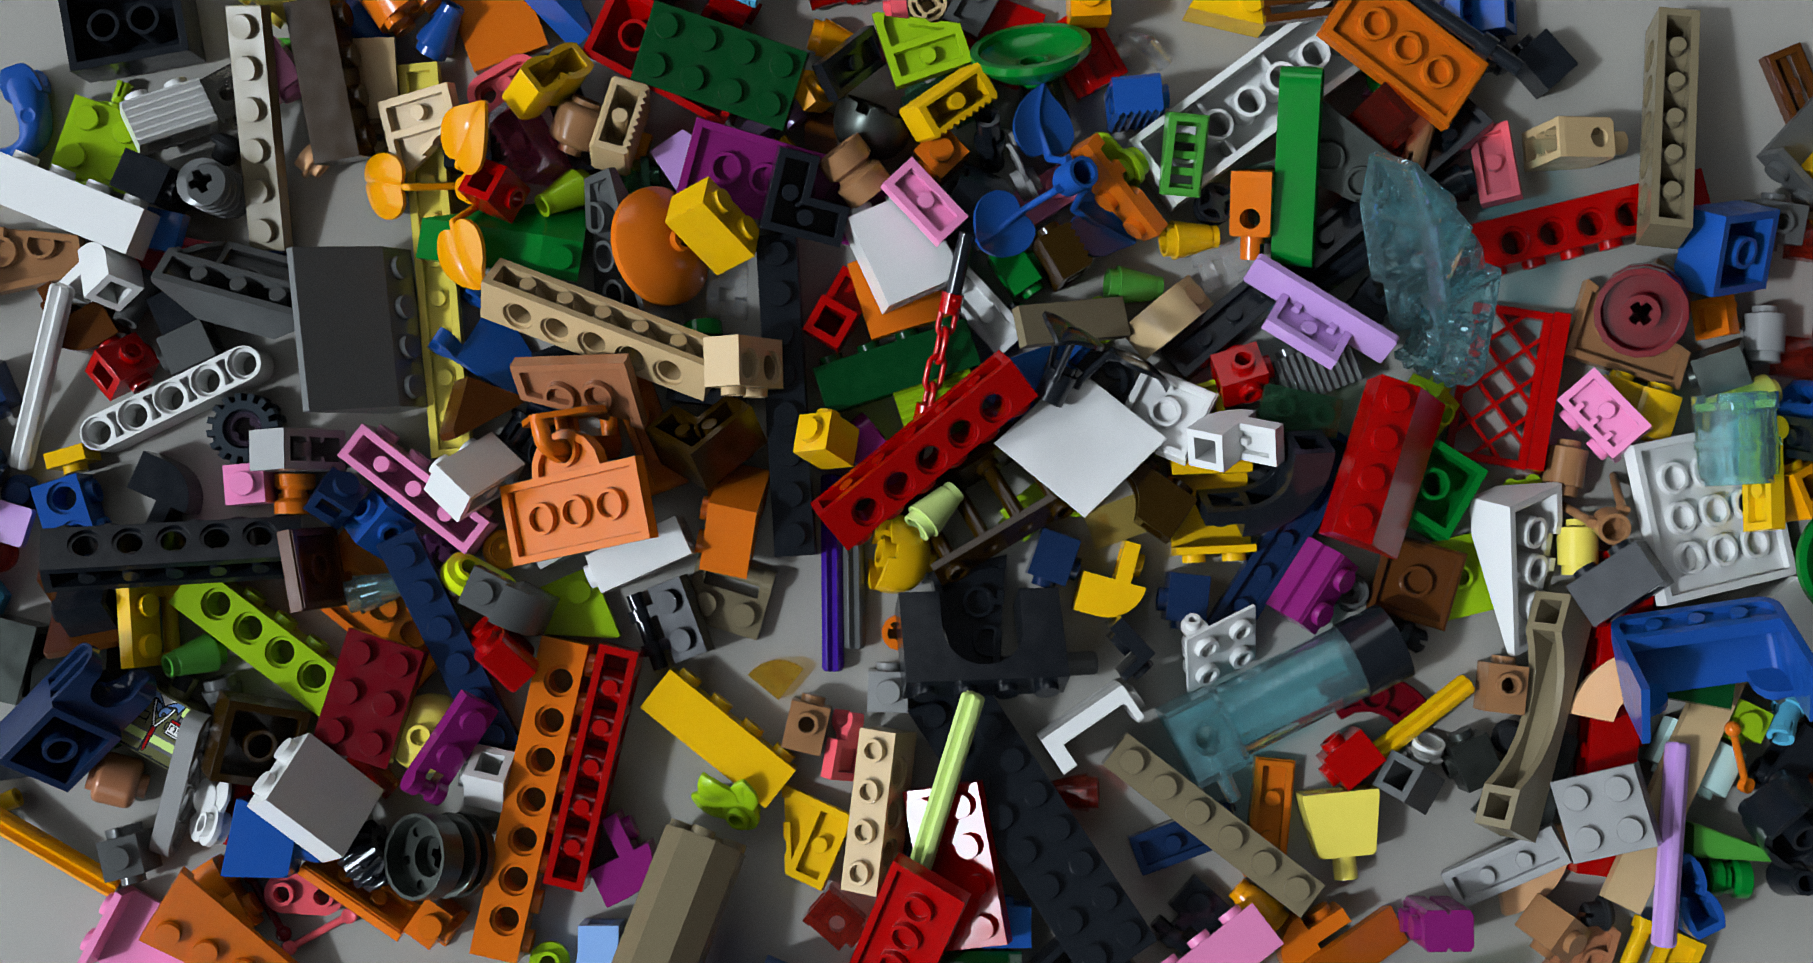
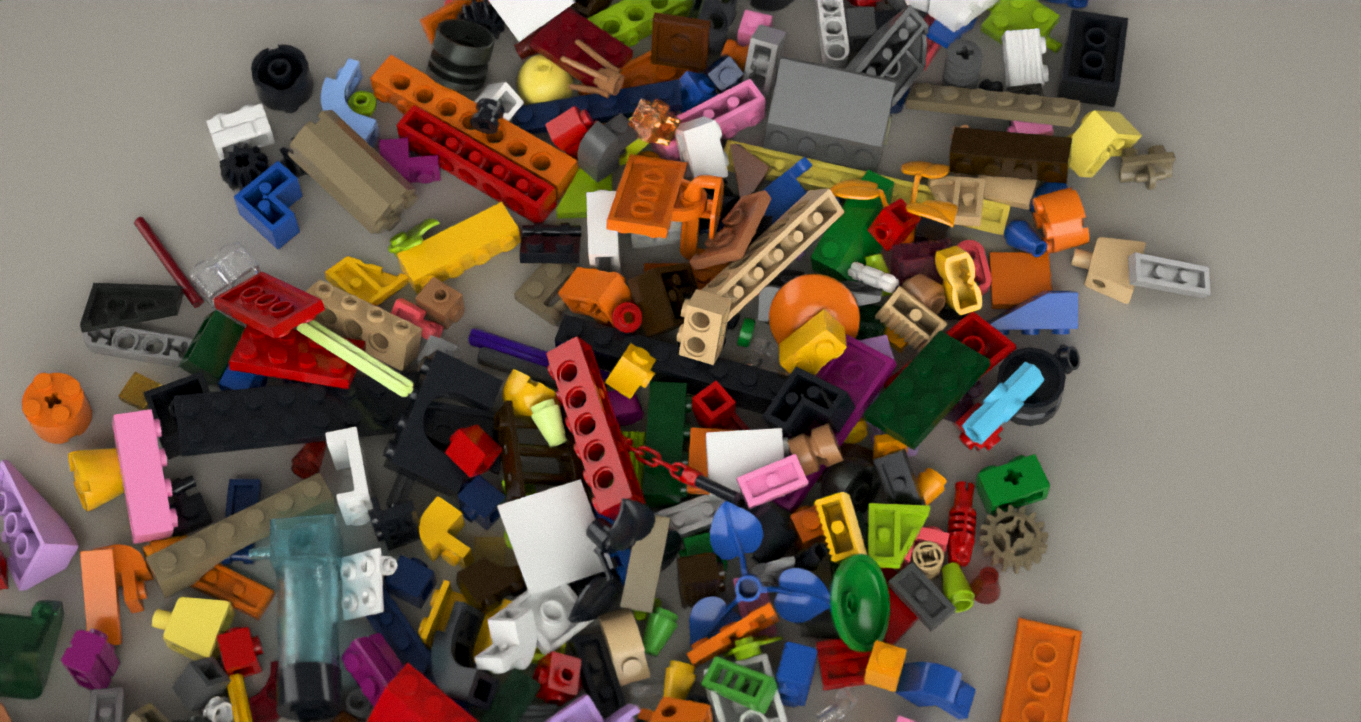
camera: 110 degrees right, 25 degrees down
black brick [109,148,193,215] -> none
black bush [206,393,287,464] -> none
clear light blue cone [343,573,401,615] -> none
magenta plate [400,689,499,806] -> none
orange brick [403,898,470,950] -> none
clear yellow tile [748,659,804,700] -> none
clear red brick [802,883,866,951] -> none
none -> red brick [445,424,503,478]
none -> black wheel [470,98,505,134]
none -> medium nougat plant [560,39,624,99]
none -> red plate [612,302,642,333]
none -> clear orange brick [628,99,681,146]
none -> white axle [848,262,899,293]

